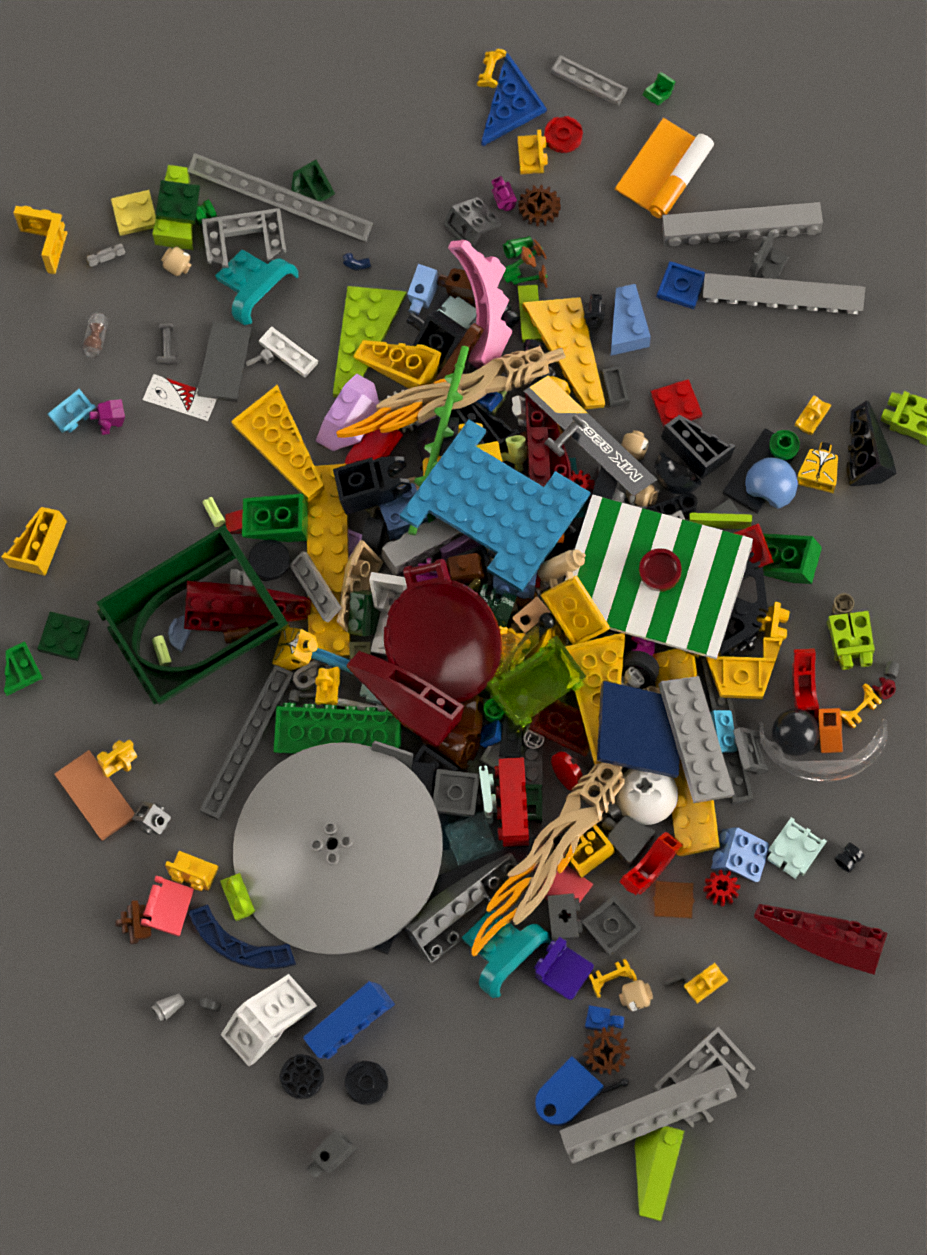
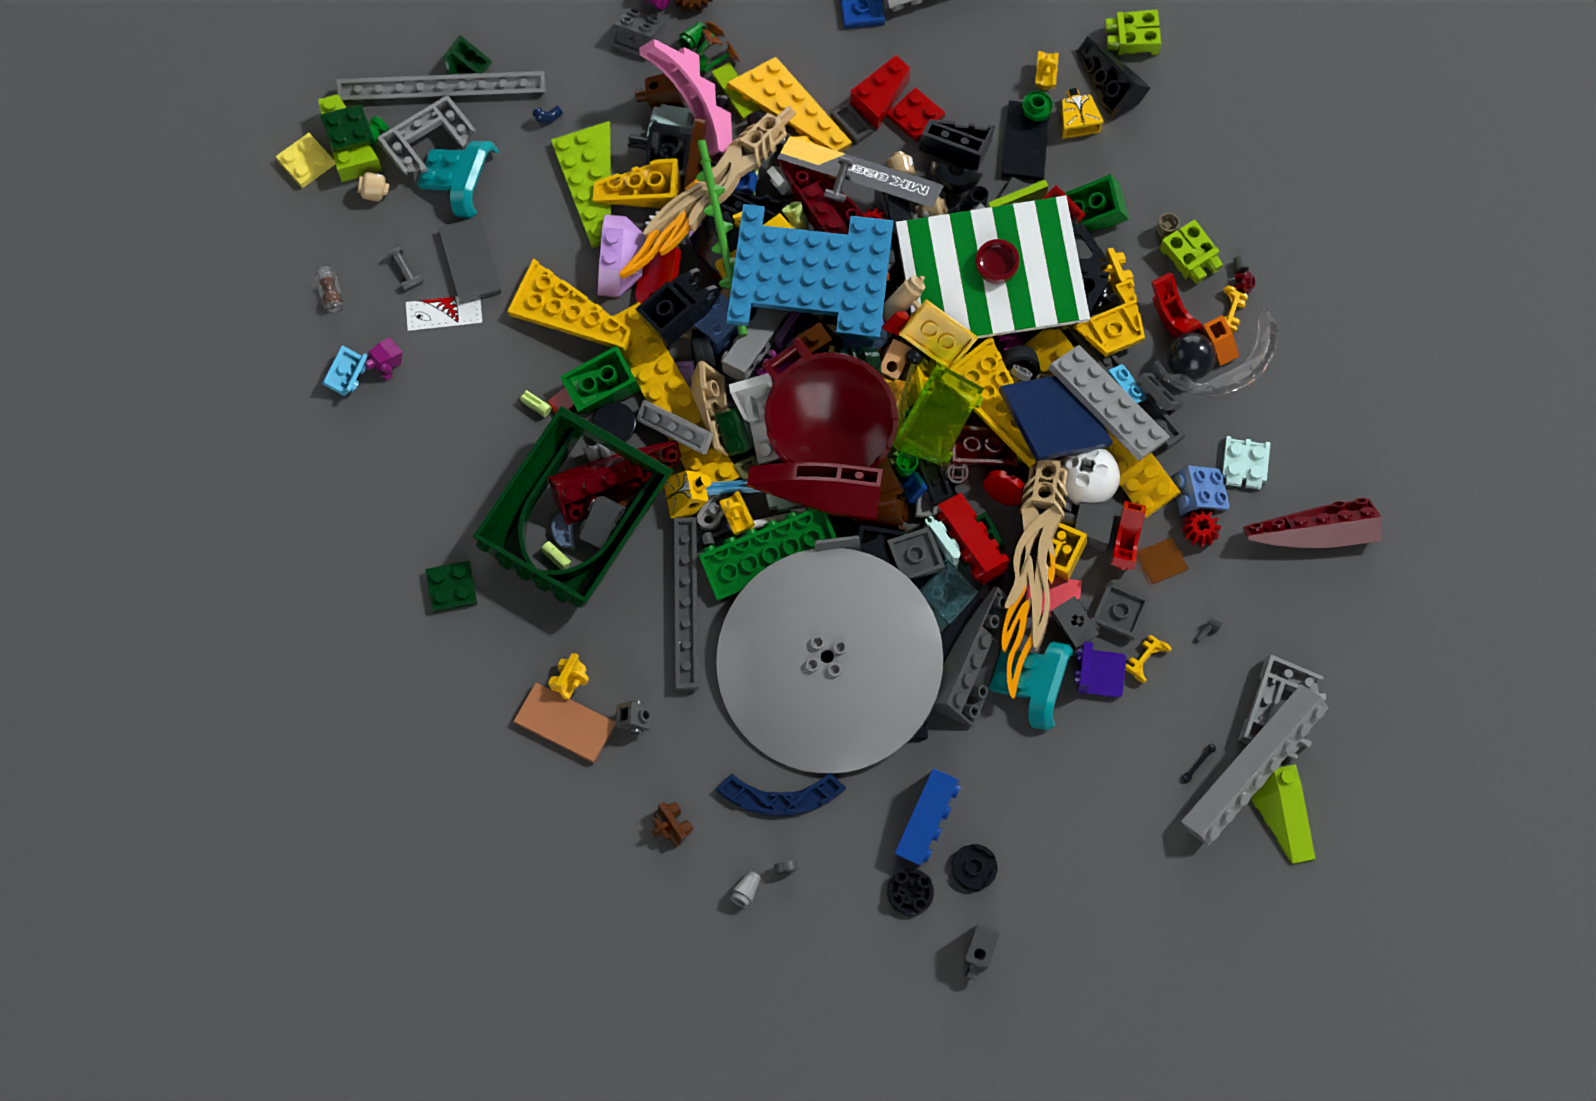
camera: 30 degrees left, 0 degrees up
yellow wedge [1,507,67,576] -> none
green wing [4,641,43,696] -> none
yellow bracket [14,206,67,274] -> none
light grey axle [87,243,125,267] -> none
coral piece [141,876,194,937] -> none
yellow bracket [165,851,219,891] -> none
lime tile [220,873,255,921] -> none
white bracket [221,974,317,1066] -> none
light grey hand [246,349,275,366] -> none
white plate [259,326,318,378] -> none
light blue torso [407,264,439,315] -> none
blue tile [535,1056,604,1126] -> none
reddish brown gear [583,1027,630,1075] -> none
black hips [584,294,606,329] -> none
blue plate [585,1005,625,1032] -> none
medium blue wedge [611,284,651,355] -> none
tan head [619,980,653,1011] -> none
yellow hips [683,963,728,1004] -> none
medium blue cylinder [745,458,798,509] -> none
black wheel [834,843,865,873] -> none
none -> dark grey brick [579,496,626,549]
none -> red wedge [850,55,910,130]
none -> red slope [881,311,911,336]

